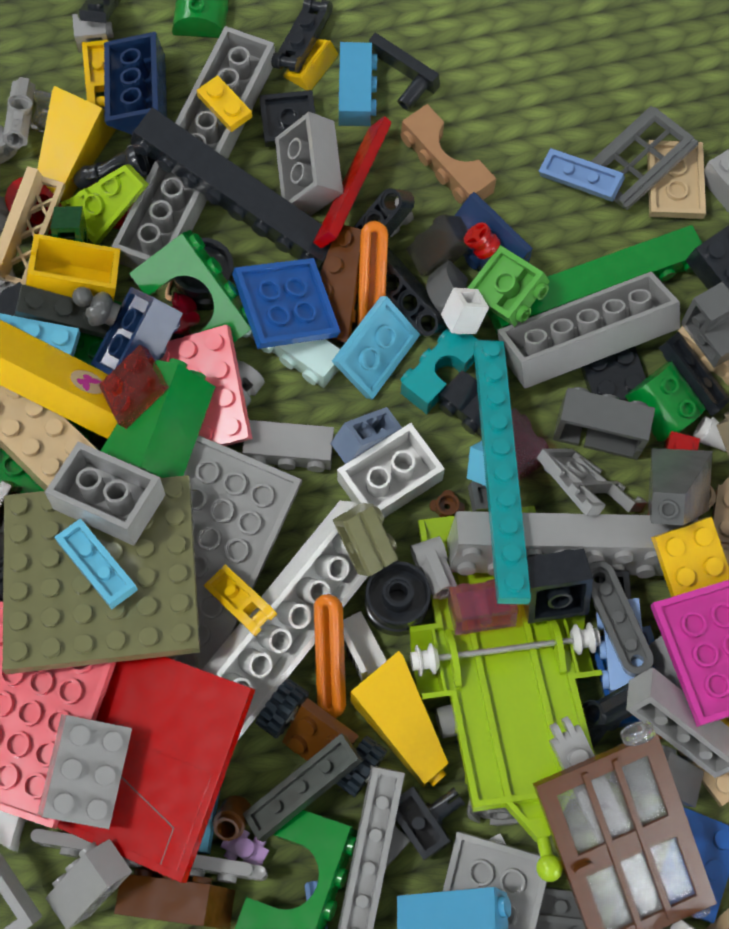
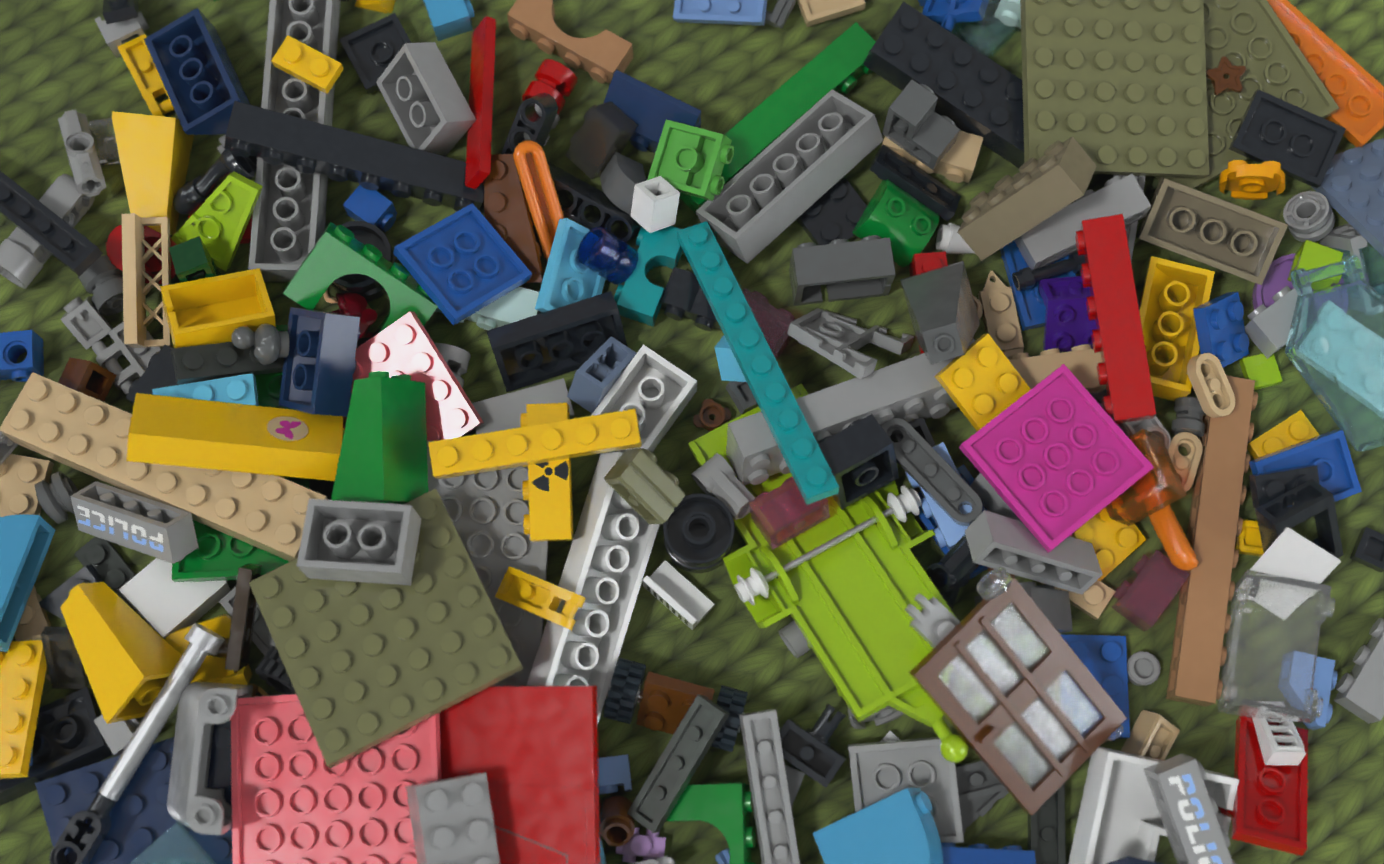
camera: 20 degrees left, 5 degrees up
medium azure plate [54,518,138,610] -> none
clear red plate [99,344,169,429] -> none
orange piece [314,594,346,718] -> none
yellow slope [350,651,449,788] -> none
red wheel [464,222,500,259] -> none
none -> blue brick [343,185,398,232]
none -> yellow brick [428,409,642,479]
none -> black slope [486,291,628,392]
none -> yellow brick [520,403,574,542]
none -> red wheel [522,59,578,115]
none -> clear blue wheel [577,226,638,285]
none -> medium blue brick [598,755,632,794]

